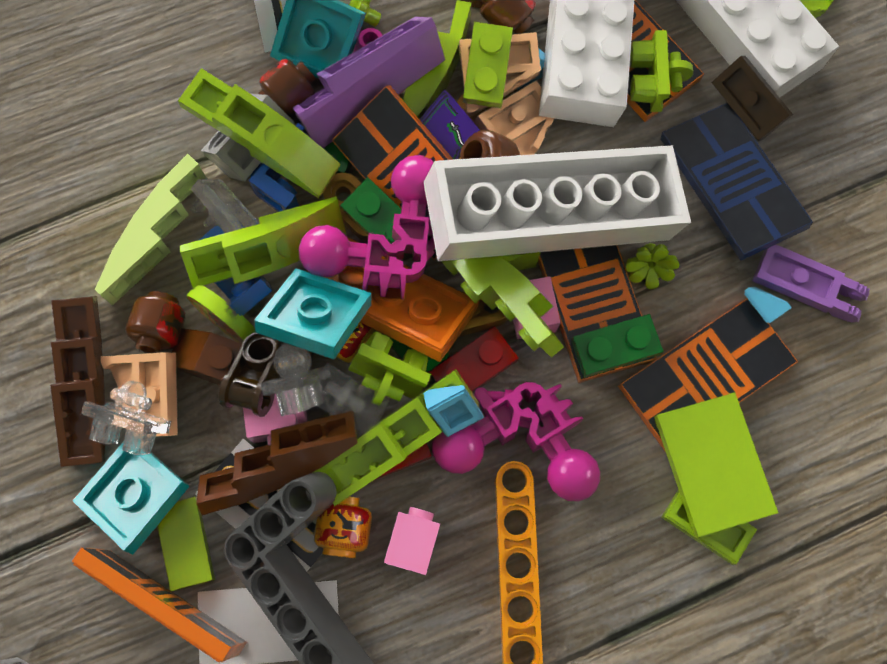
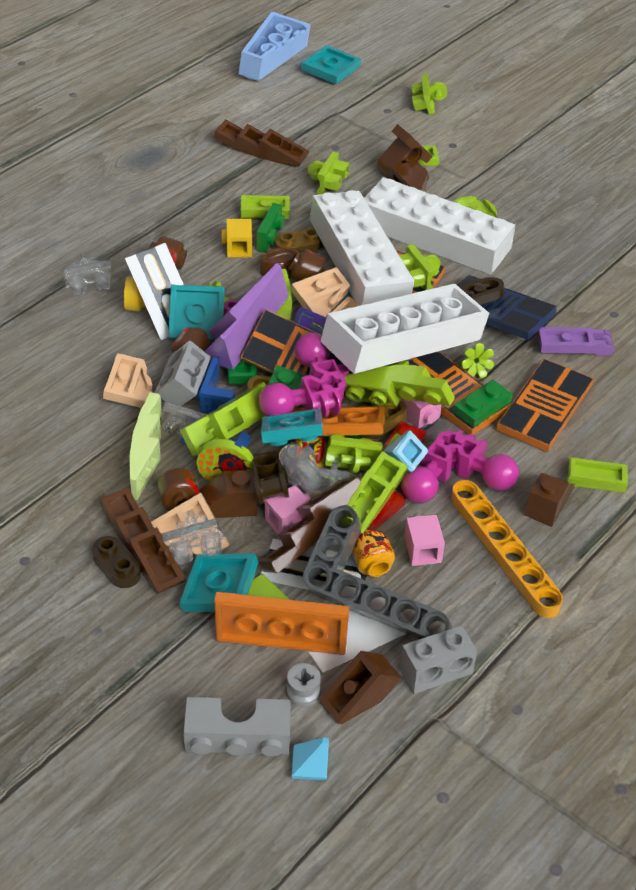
camera: 25 degrees left, 30 degrees down
lime slope [178,68,340,198] -> none
lime plate [462,22,513,108] -> none
lime tile [654,392,779,538] -> none
dark brown plate [711,56,793,141] -> none
medium azure slope [744,286,792,323] -> none
none -> dark brown plate [92,536,141,588]
none -> light nougat wing [103,353,153,408]
none -> dark brown plate [459,277,504,305]
none -> reddish brown slope [524,473,575,527]

